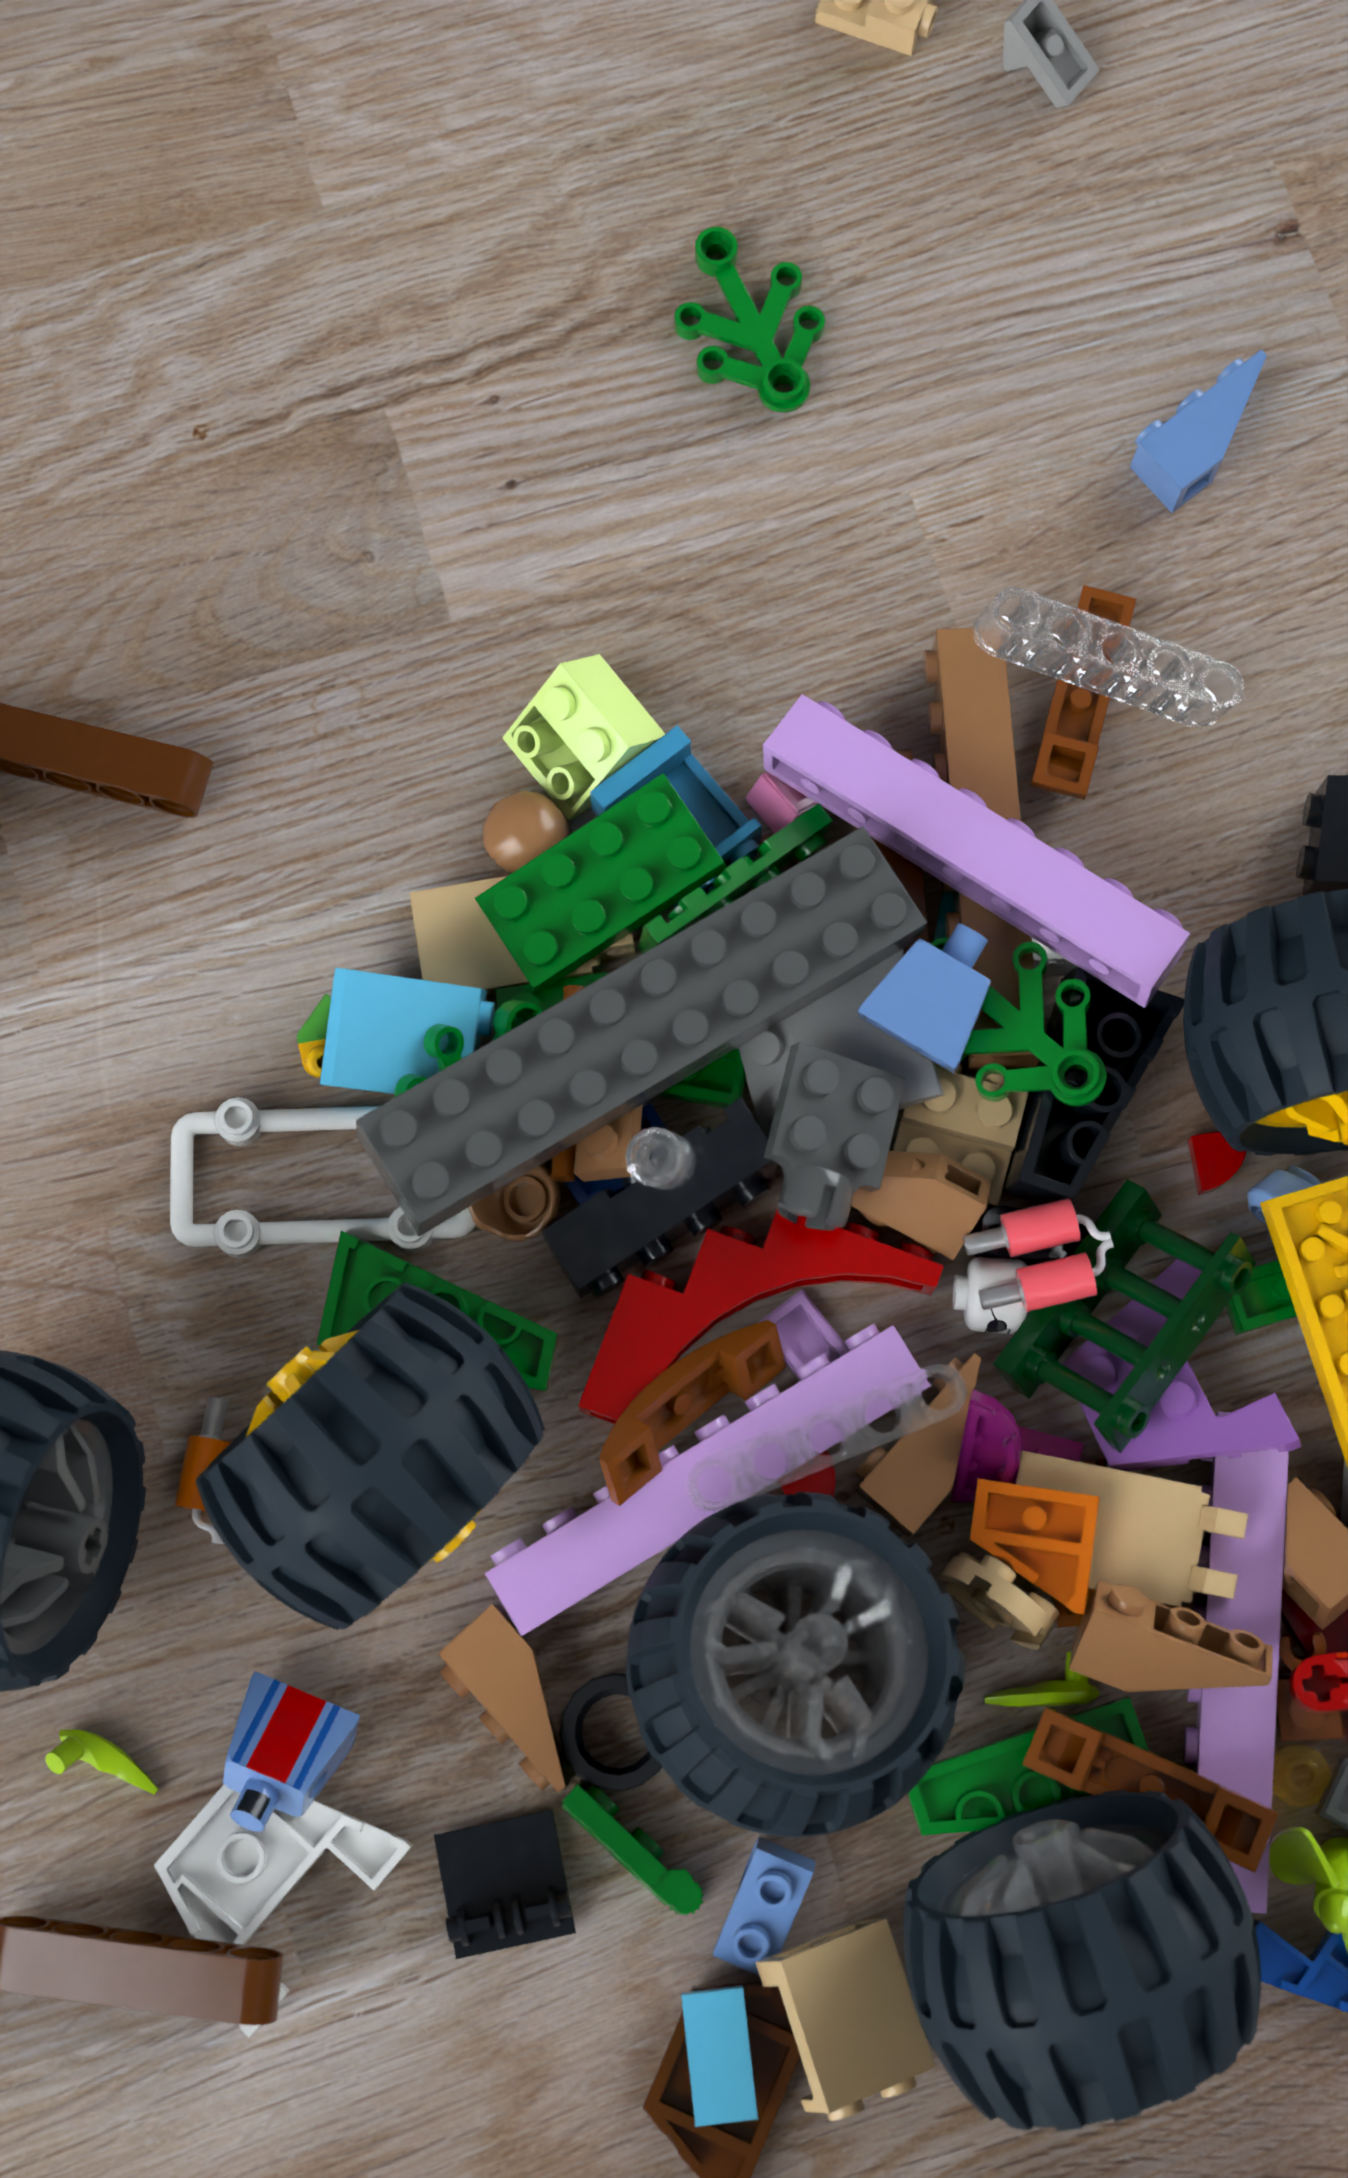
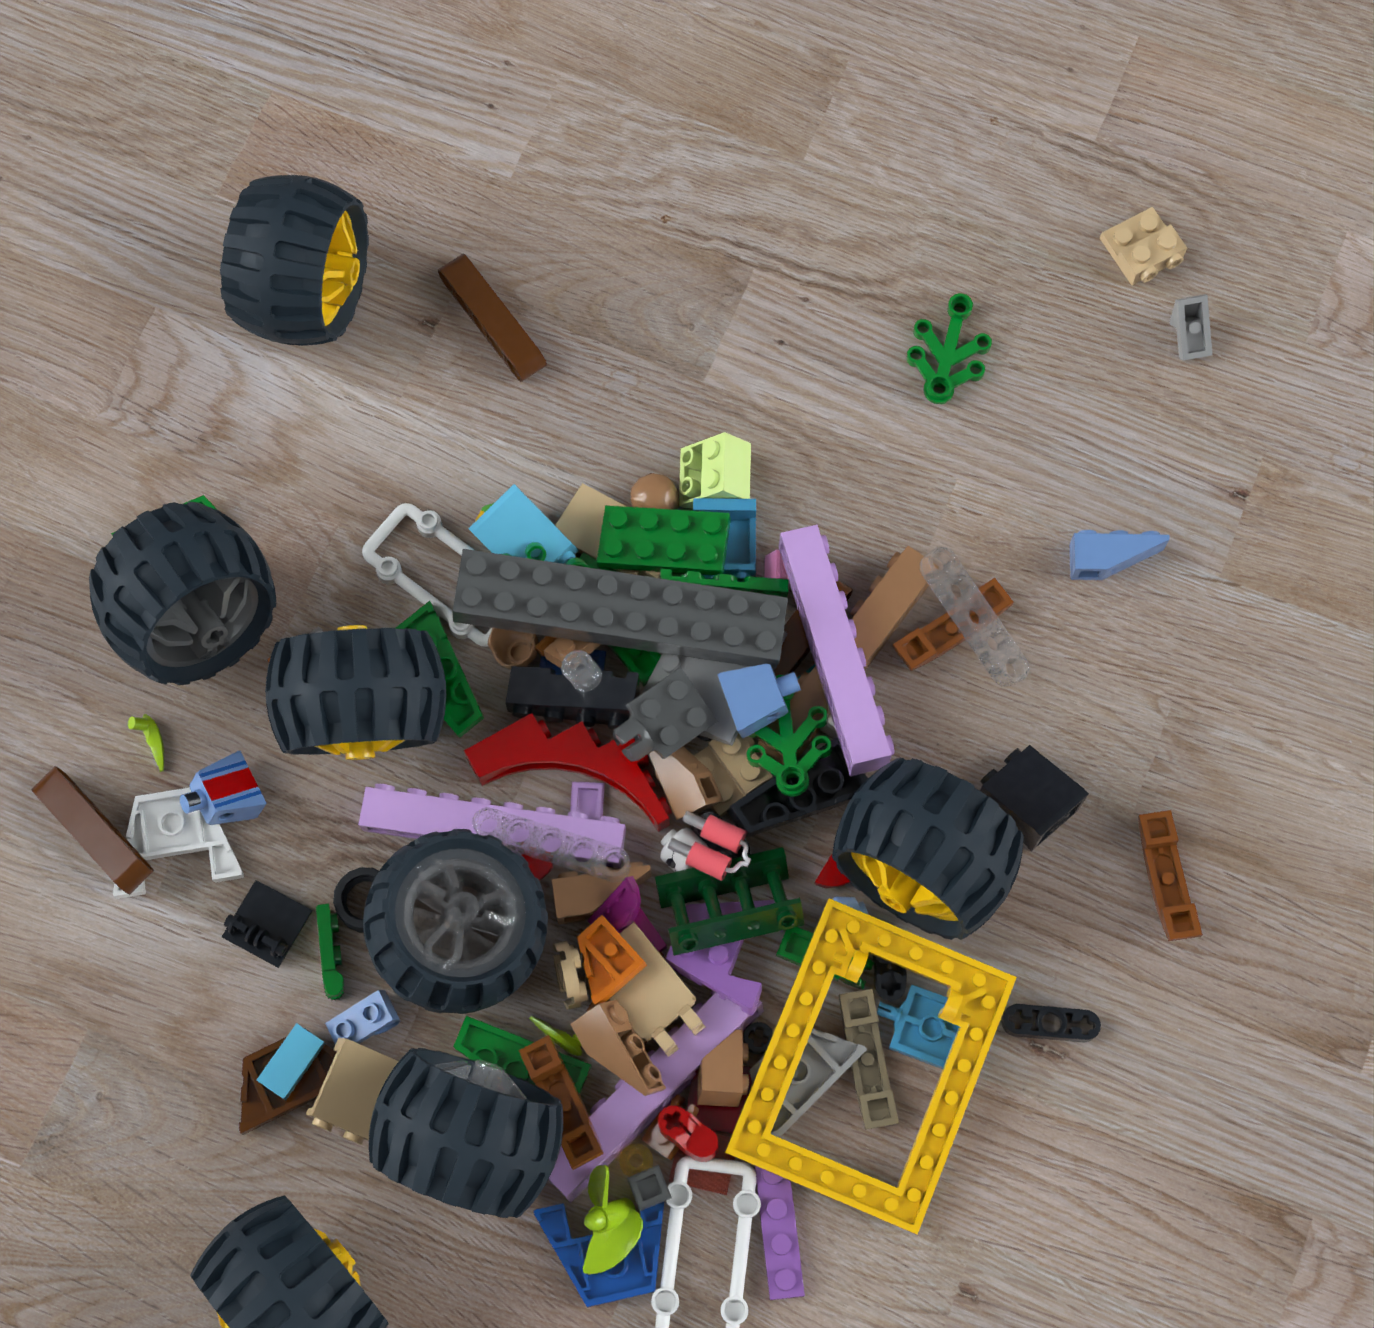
camera: 40 degrees right, 5 degrees down
medium nougat slope [438,1604,568,1793] -> none
dark orange slope [599,1320,786,1506] -> none
none -> black bush [743,1022,773,1055]

